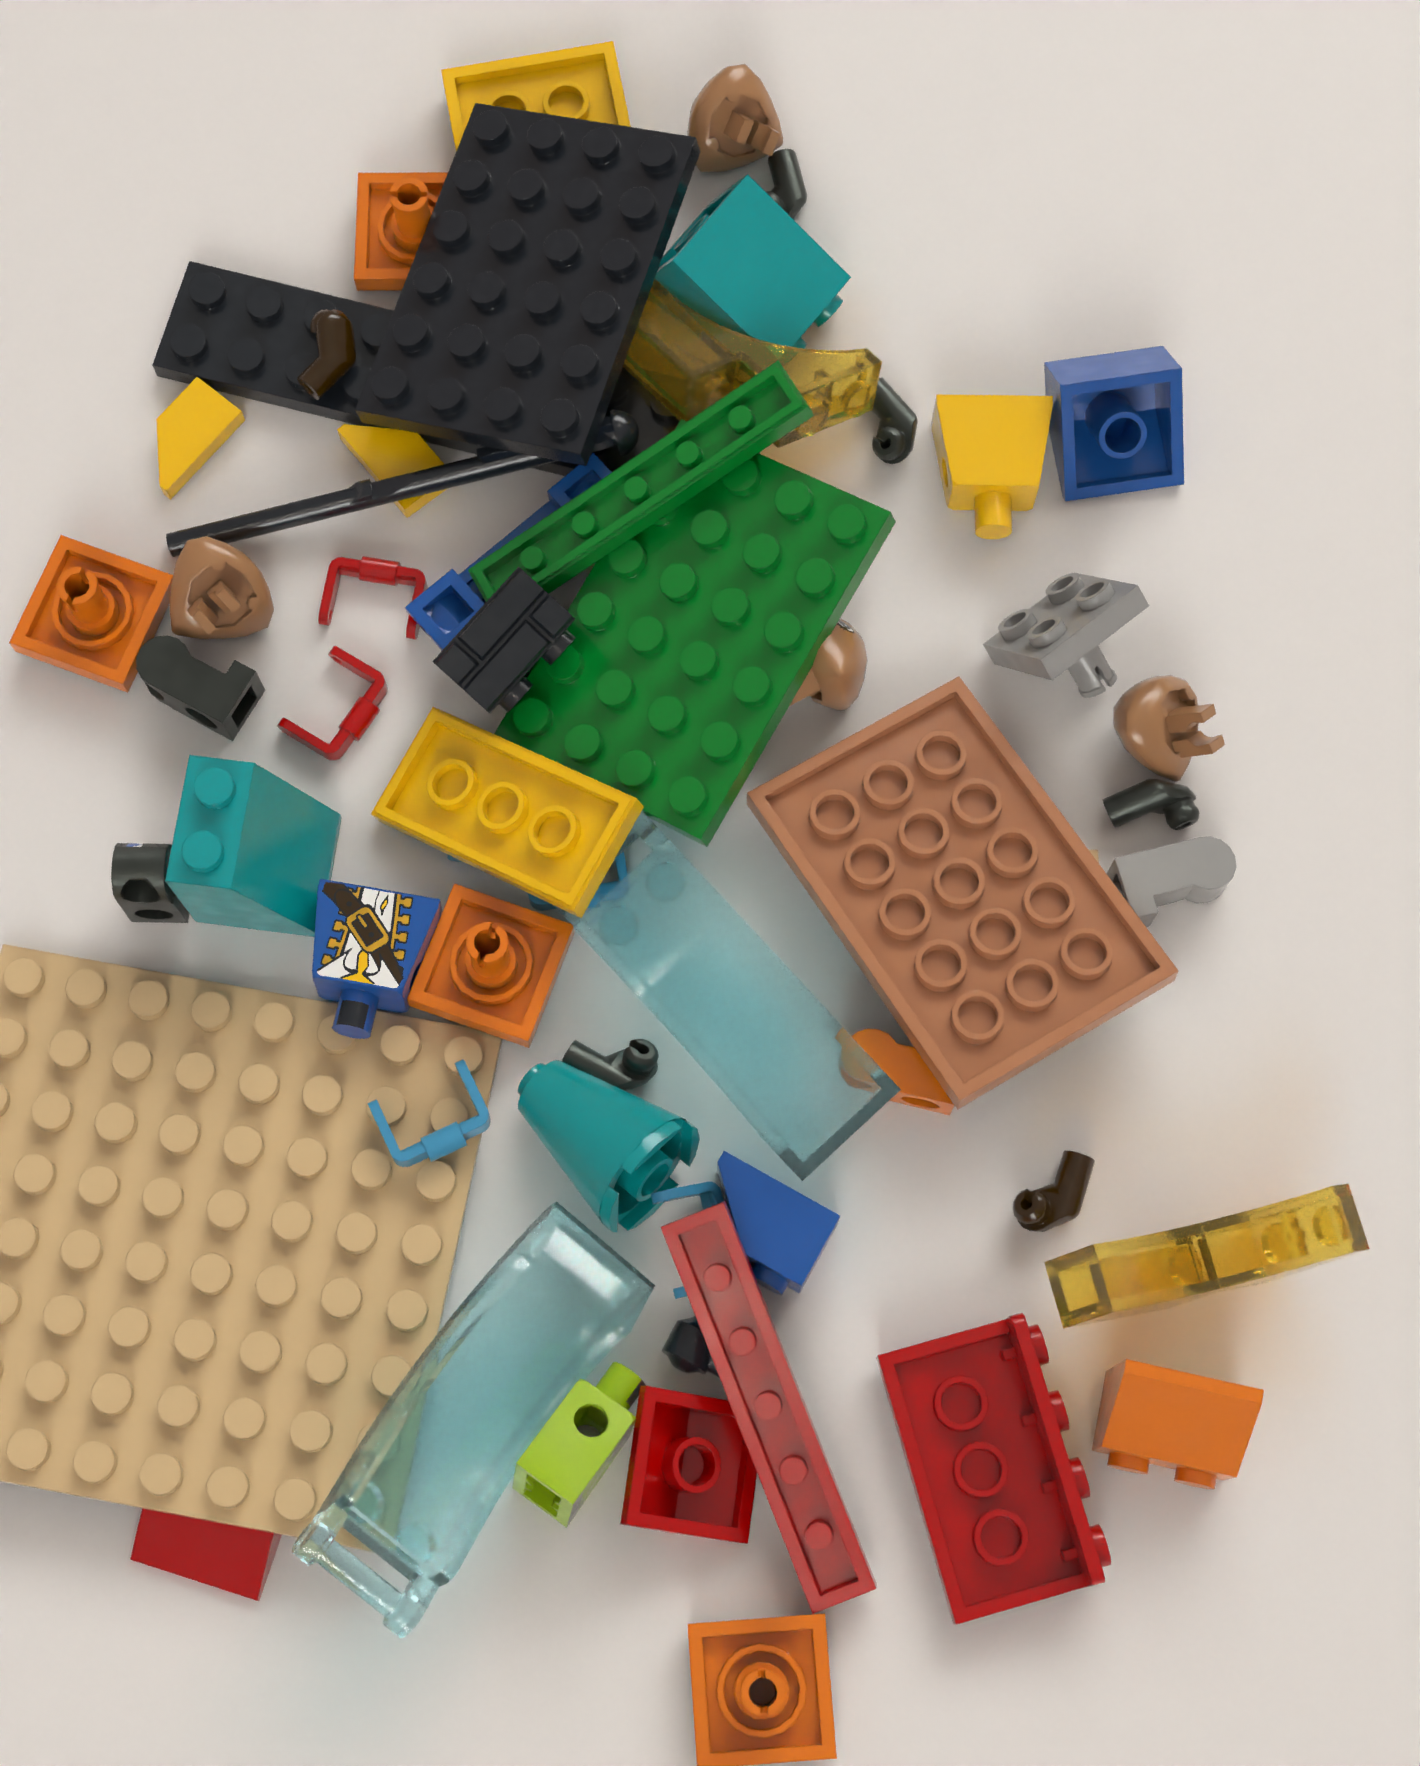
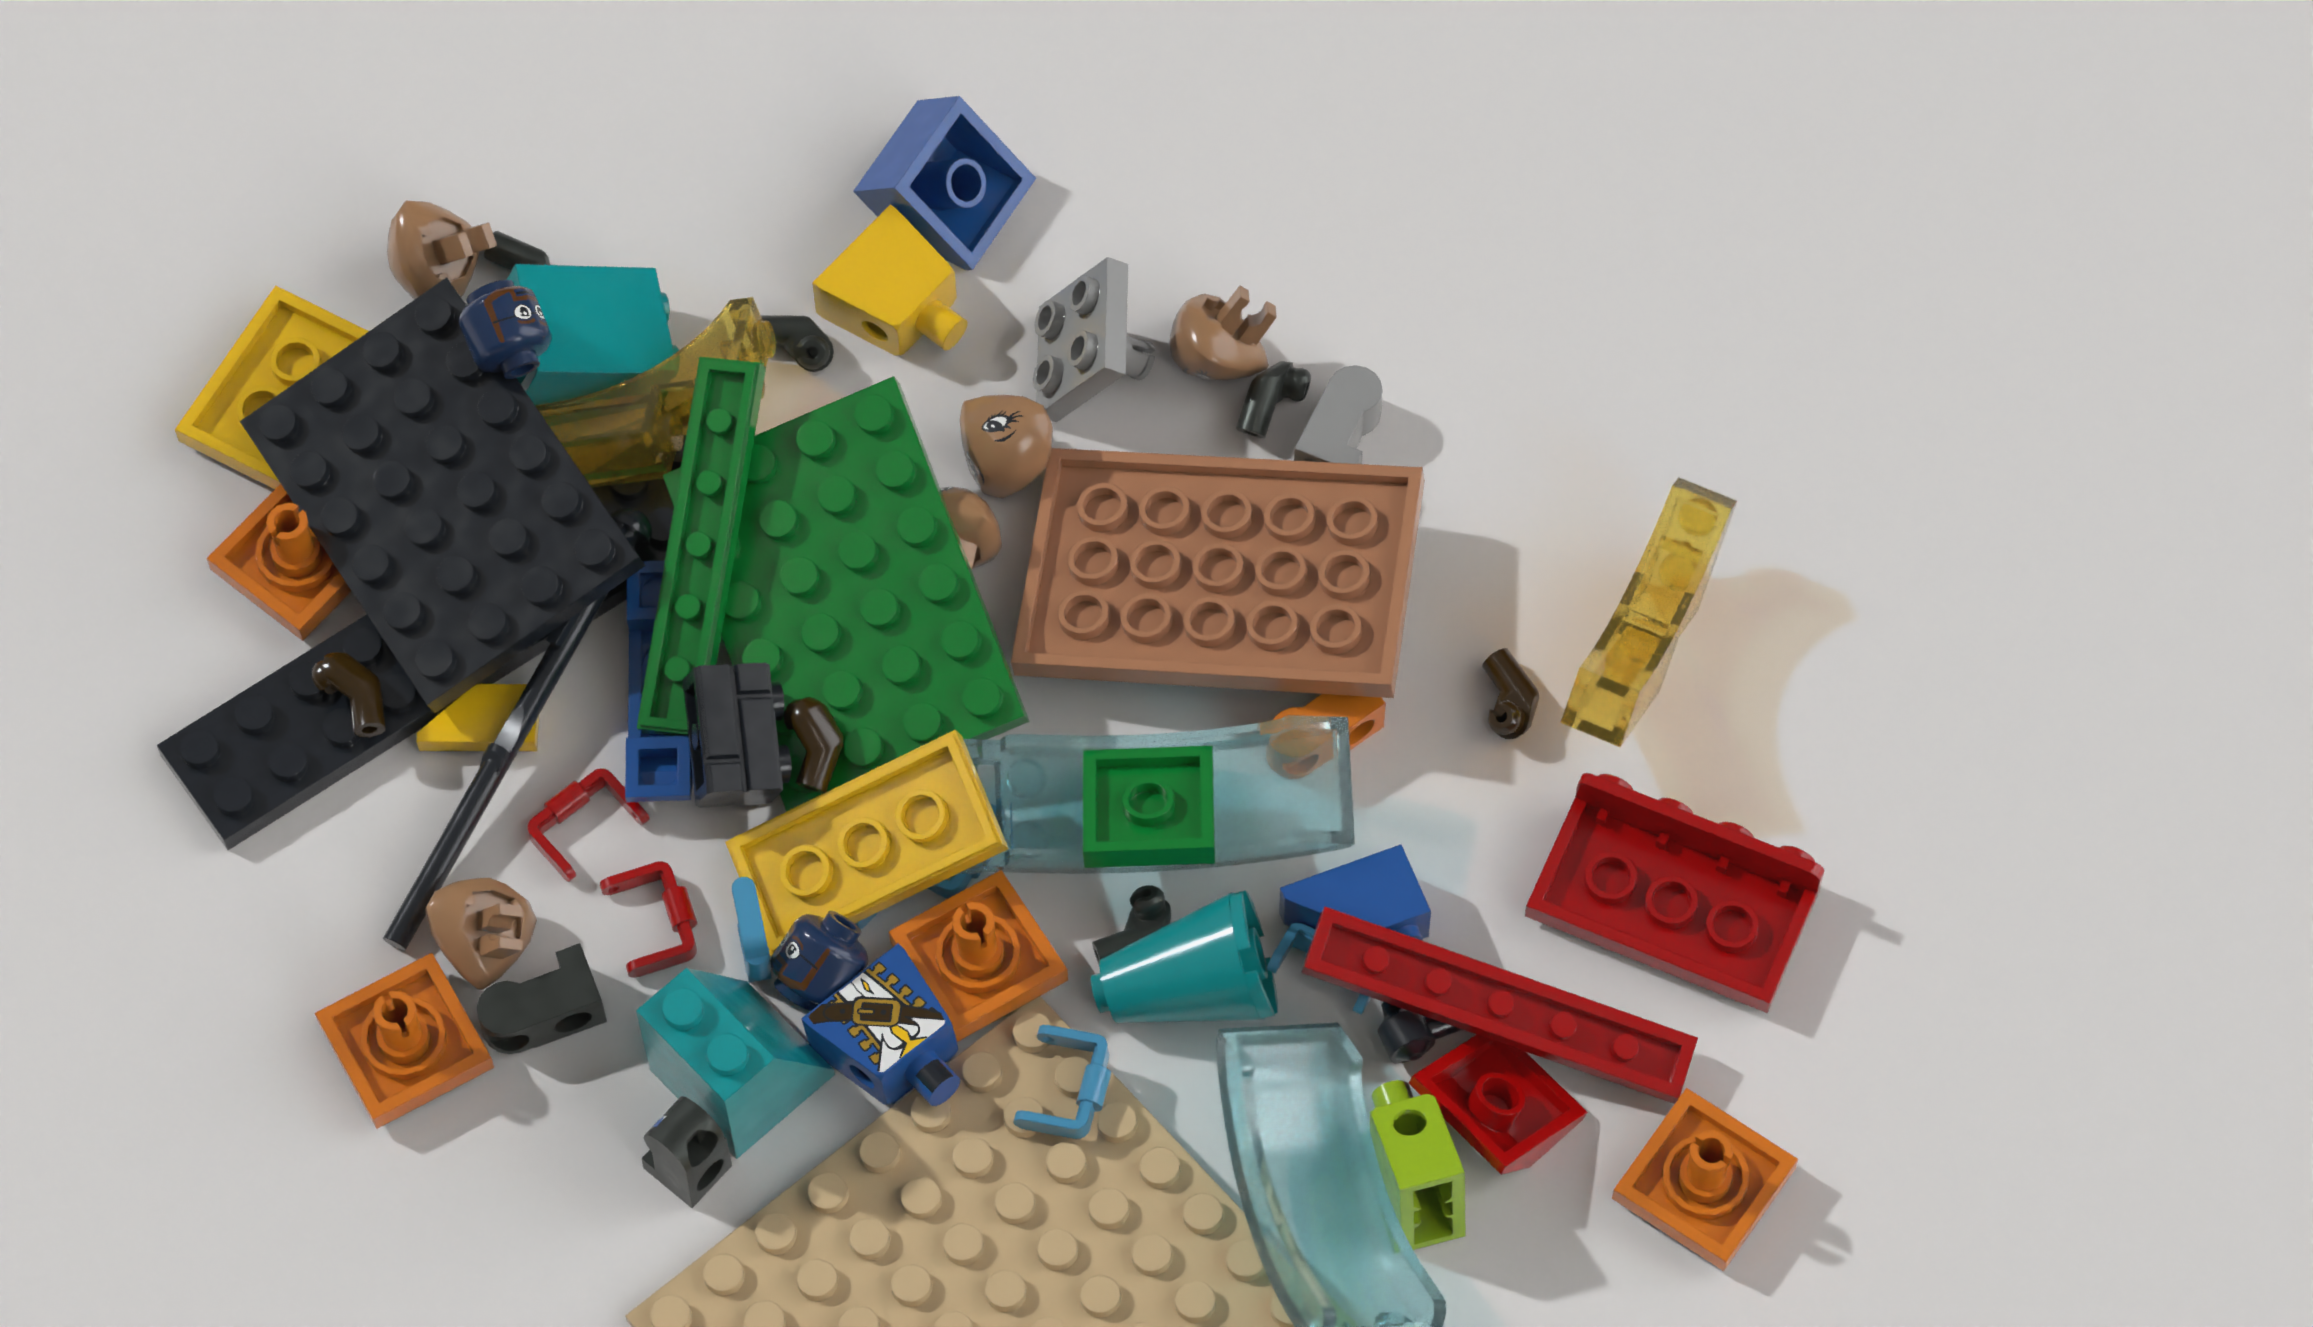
camera: 50 degrees left, 10 degrees down
yellow tile [156,377,245,500] -> none
orange slope [1092,1359,1264,1490] -> none
none -> dark blue head [459,279,552,379]
none -> dark azure piece [732,877,772,983]
none -> dark blue head [770,911,869,1011]
none -> dark brown arm [783,697,844,794]
none -> medium nougat piece [960,395,1053,499]
none -> green plate [1083,746,1215,868]

